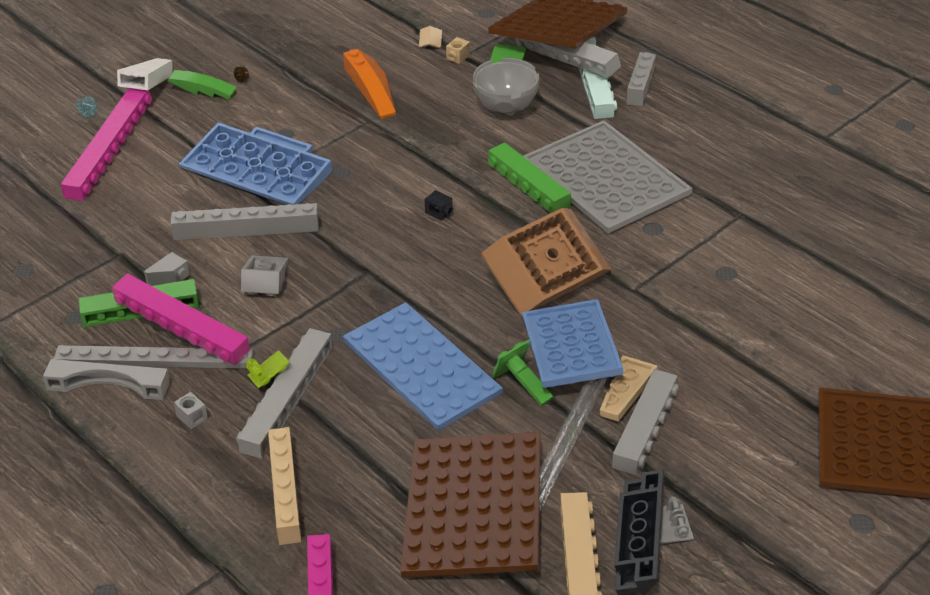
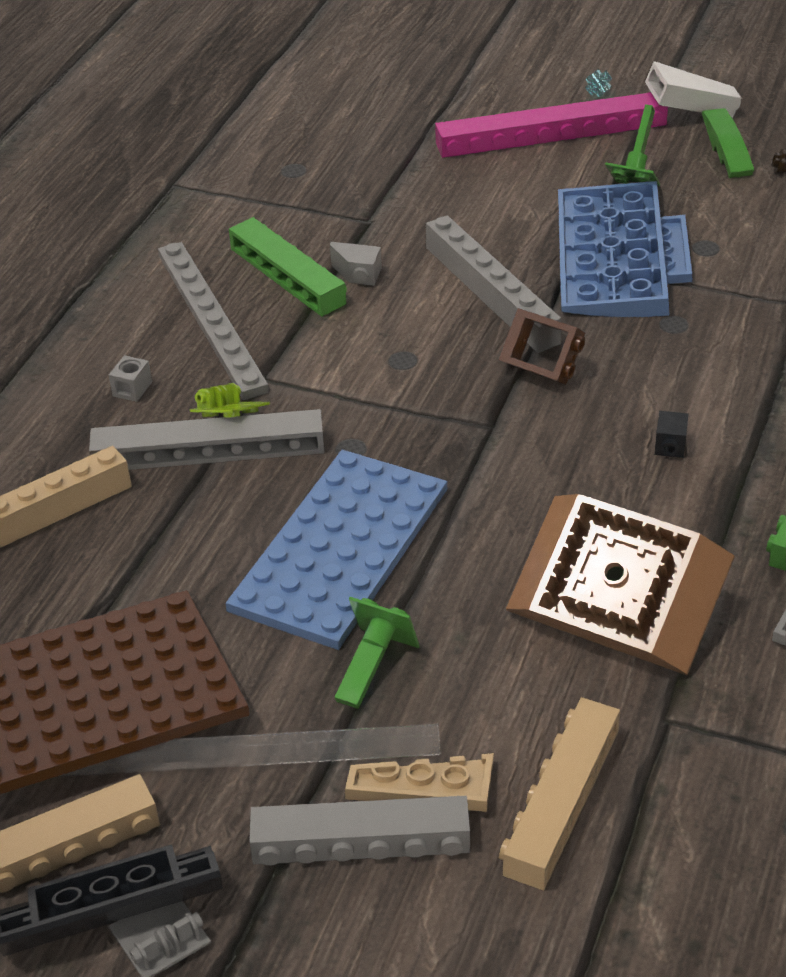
camera: 65 degrees right, 0 degrees up
light grey arch [43,359,170,400] -> none
dark pink brick [112,273,250,365] -> none
light grey slope [241,255,288,296] -> none
medium blue plate [522,299,624,388] -> none
none -> reddish brown window [499,308,585,385]
none -> tan brick [499,697,620,891]
none -> bright green piece [605,104,660,187]

